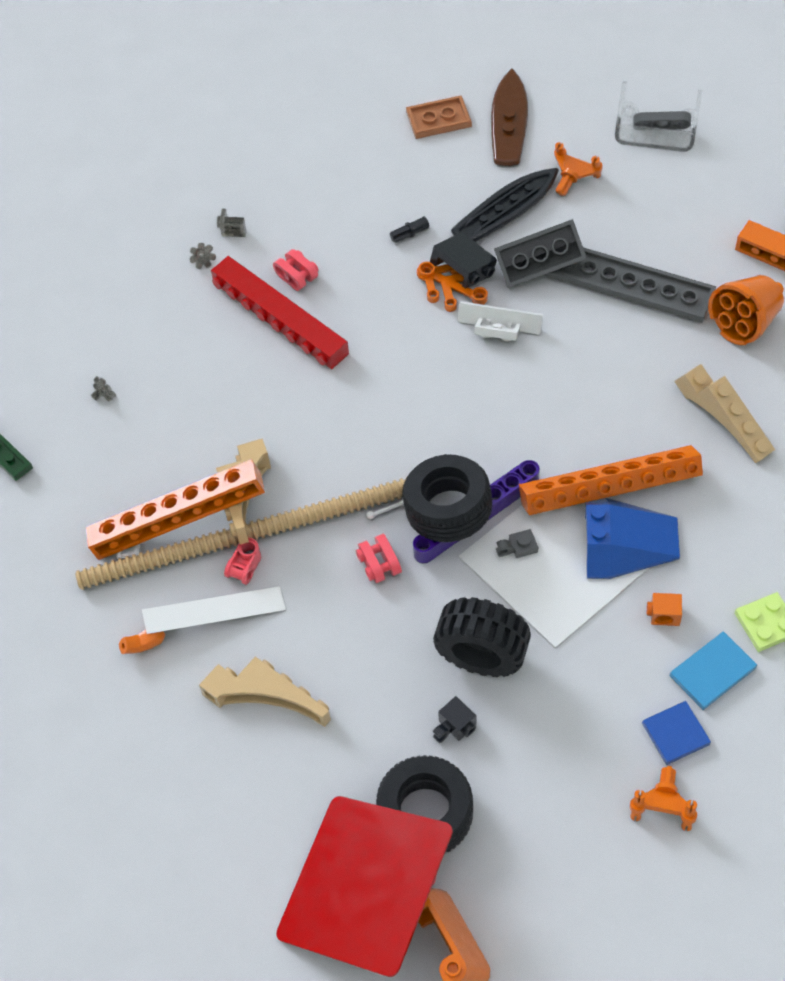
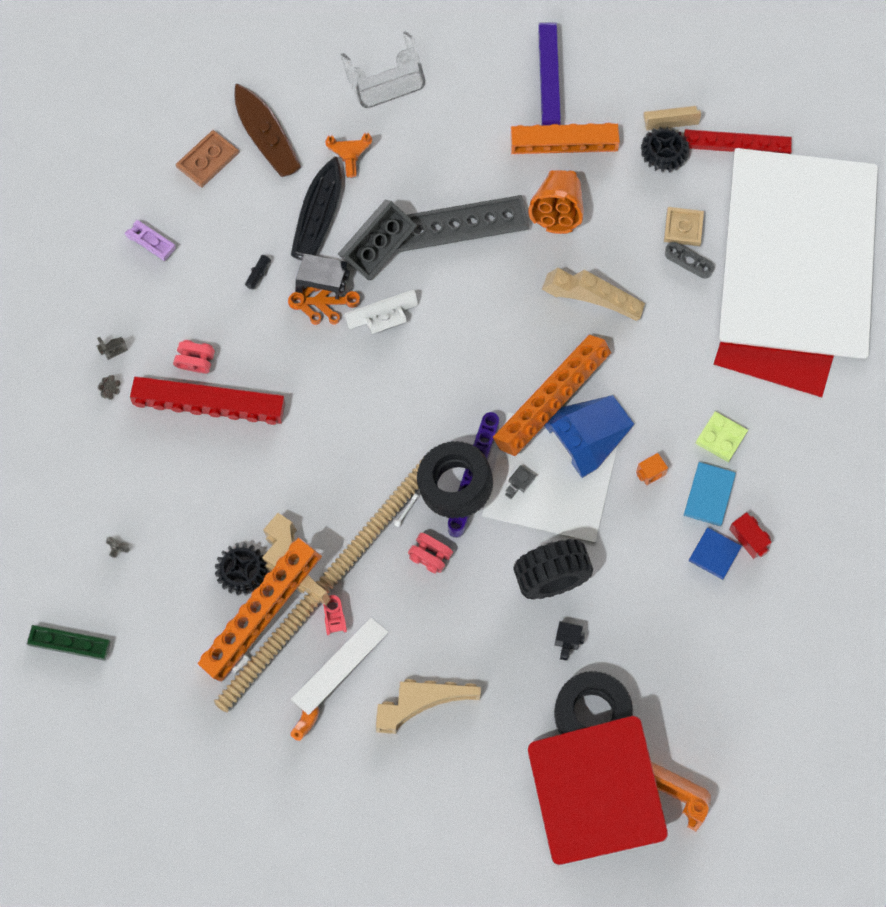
camera: 40 degrees left, 10 degrees up
orange axle [630,766,697,831] -> none
dark grey beam [633,111,691,130] -> none
none -> lavender plate [125,220,176,261]
none -> black gear [215,543,268,596]
none -> red brick [729,513,772,559]

